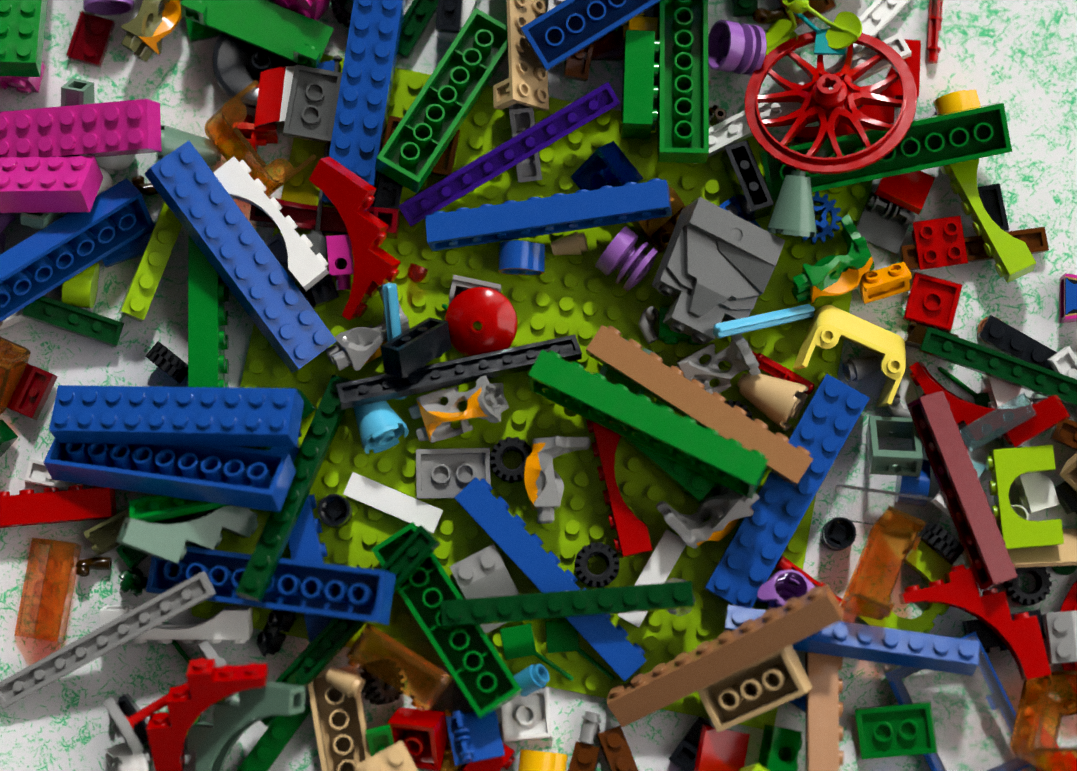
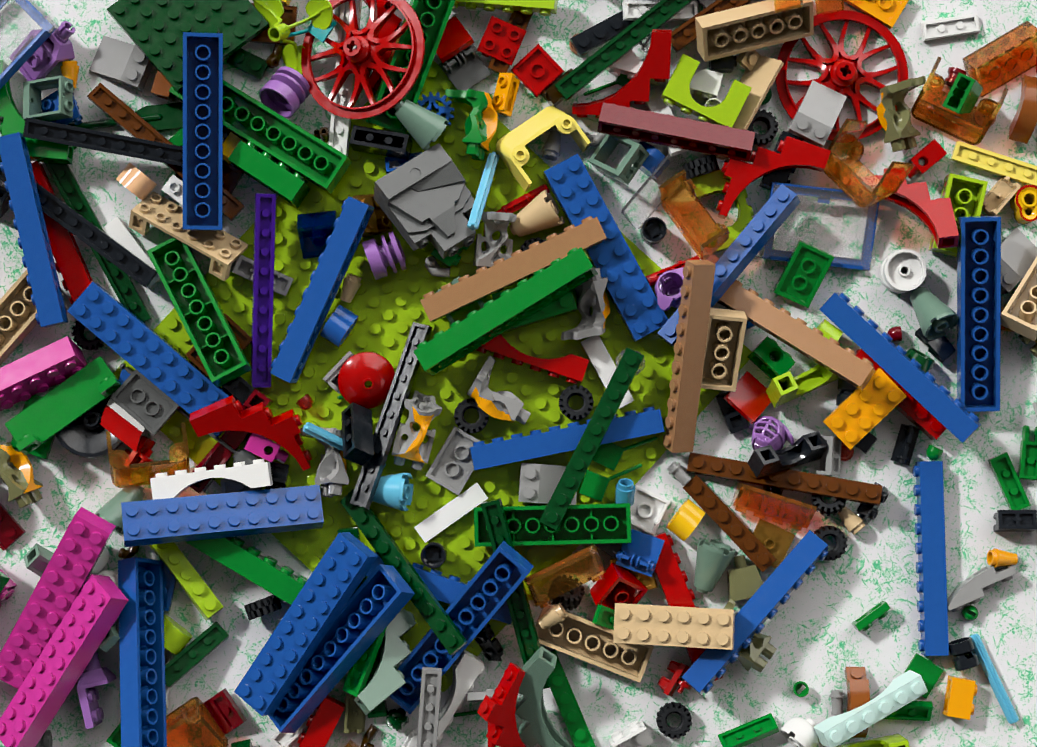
camera: 60 degrees left, 5 degrees up
clear light blue tile [959,393,1037,452] -> none

